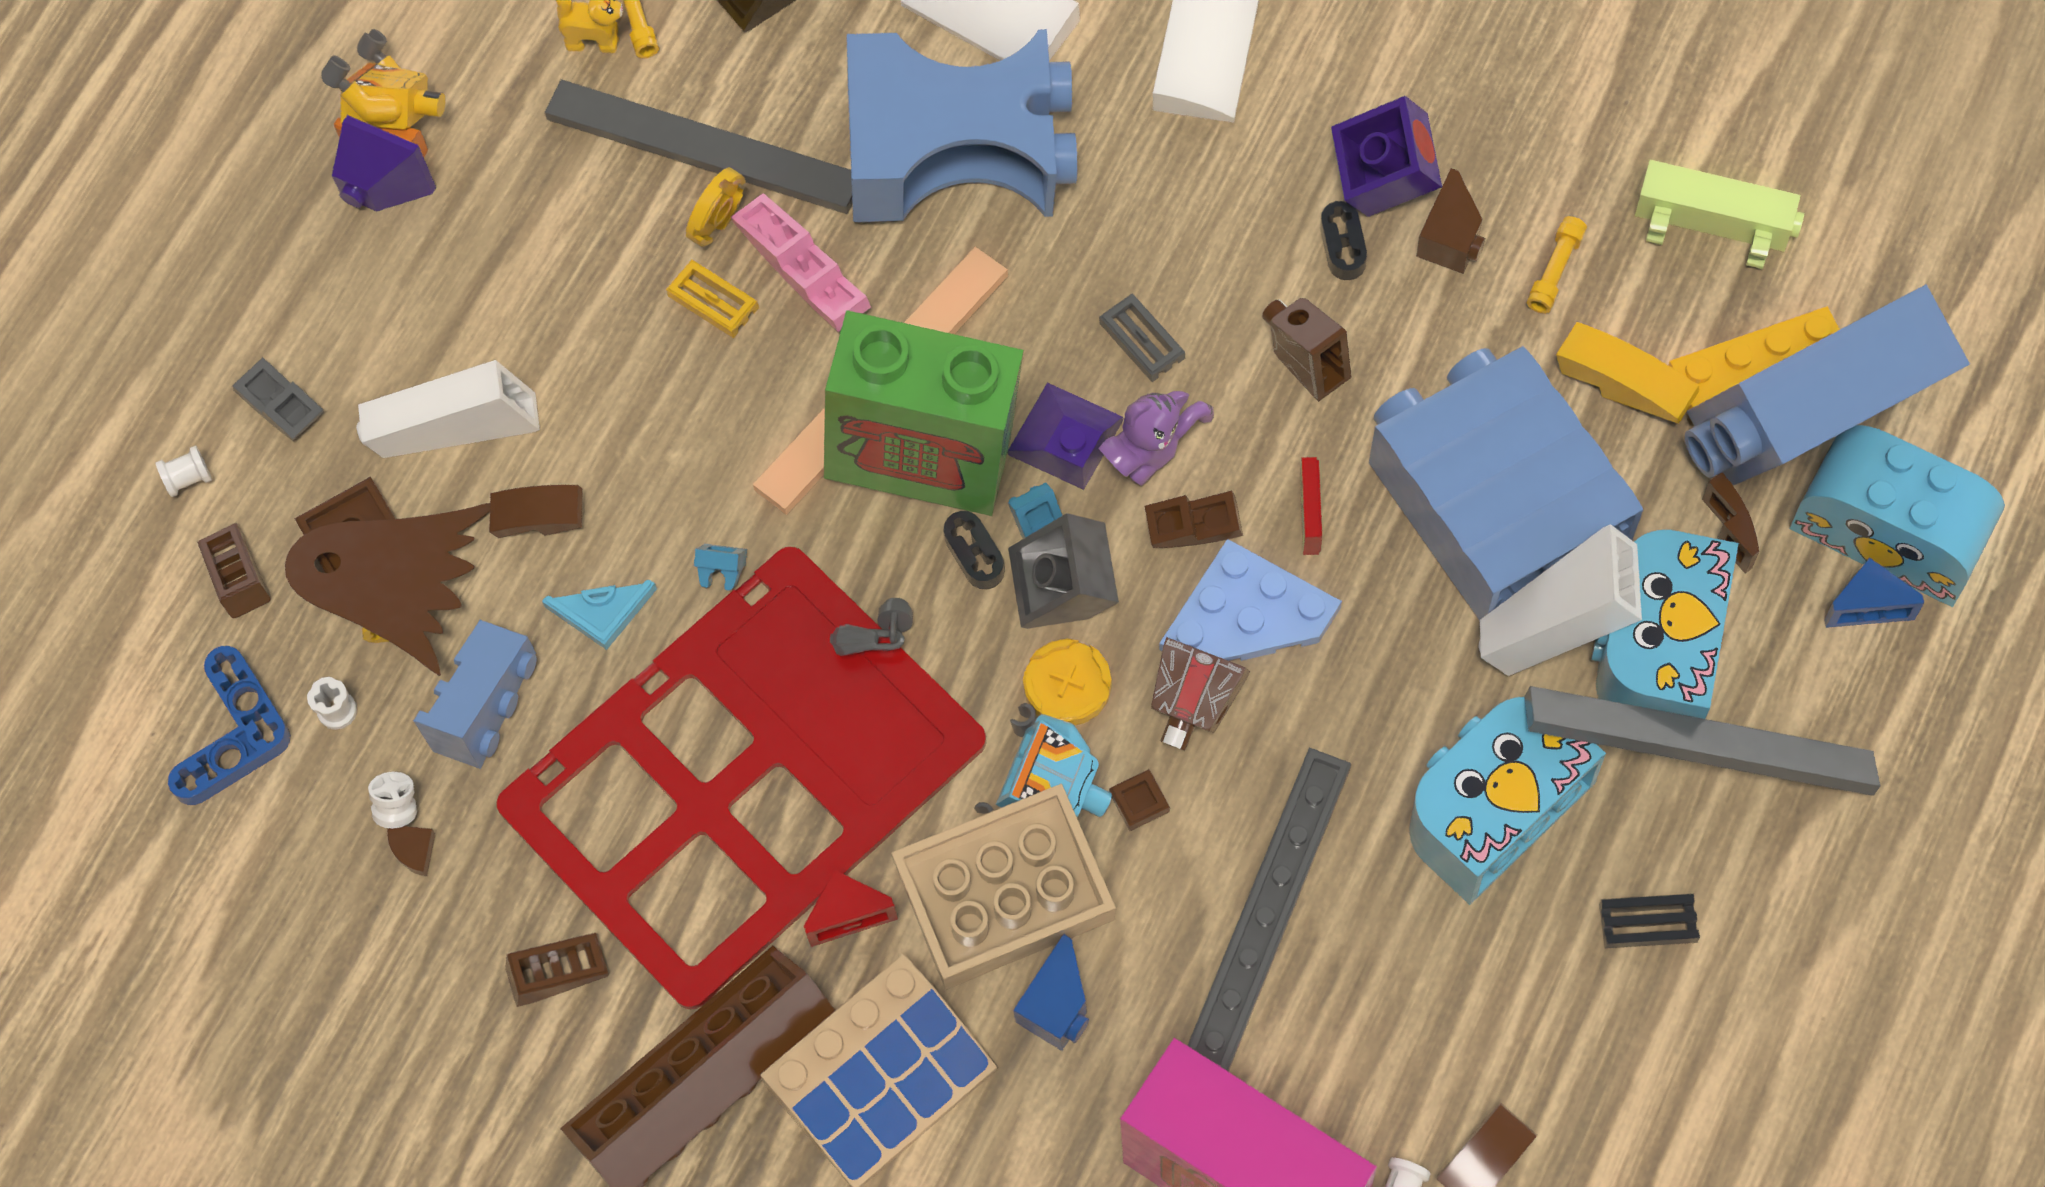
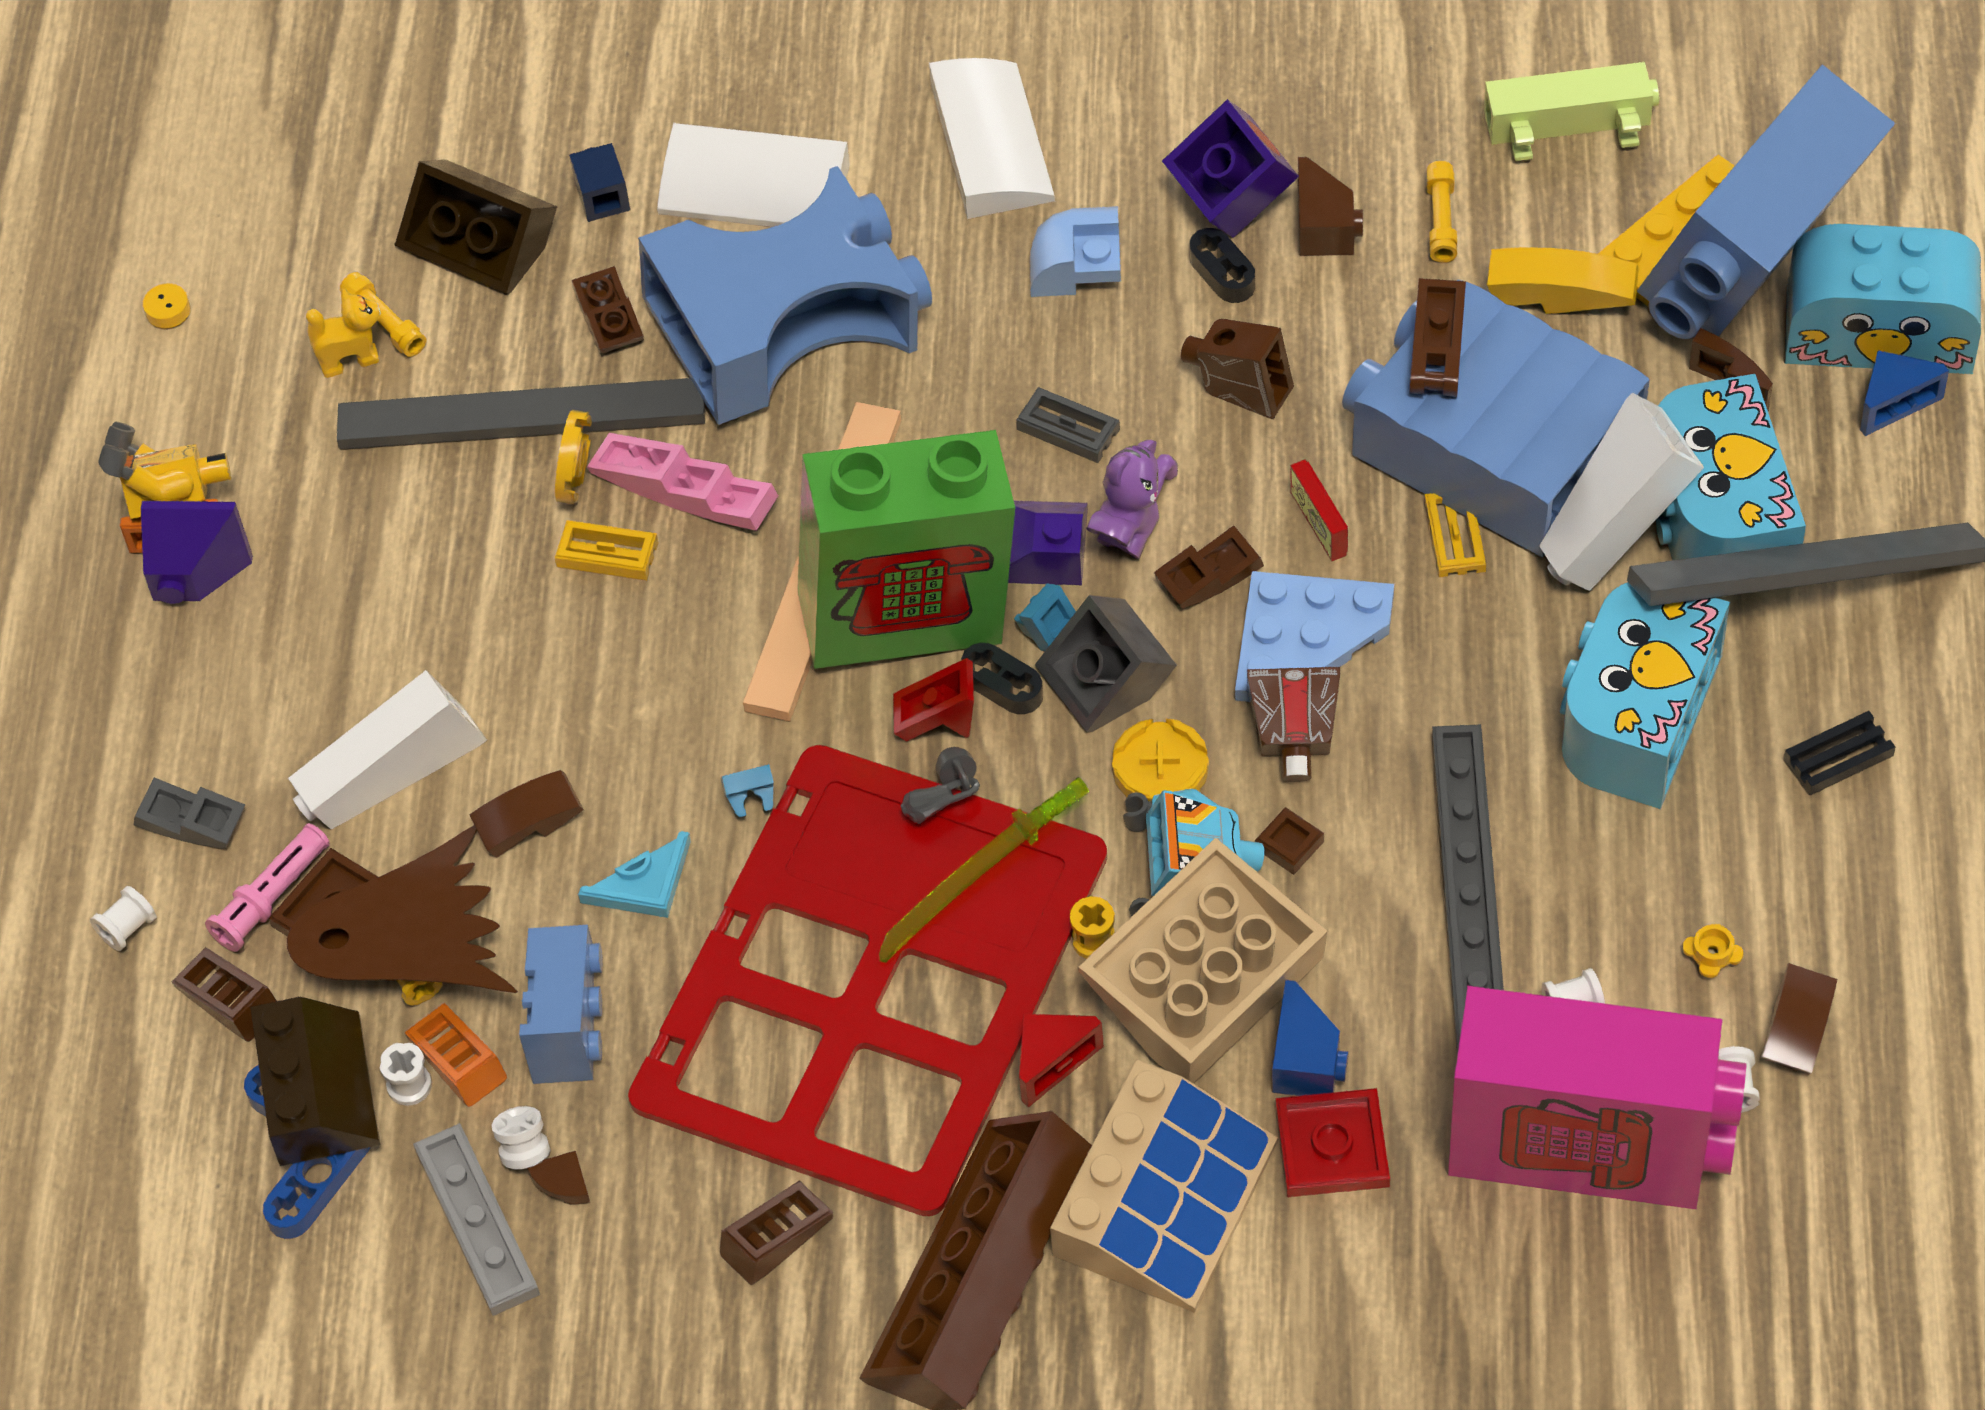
camera: 25 degrees left, 10 degrees down
none -> bright pink pin [205,823,330,952]
none -> dark brown slope [250,996,381,1166]
none -> orange slope [404,1003,507,1107]
none -> light grey tile [413,1123,540,1316]
none -> reddish brown slope [572,266,644,354]
none -> clear neon green sword [879,777,1089,963]
none -> red slope [893,658,974,742]
none -> light blue brick [1030,206,1121,297]
none -> yellow bush [1070,896,1115,959]
none -> red tile [1275,1088,1390,1197]
none -> reddish brown plate [1410,278,1466,397]
none -> yellow tile [1424,493,1486,577]
none -> white bush [1542,968,1605,1004]
none -> yellow plate [1683,924,1743,978]

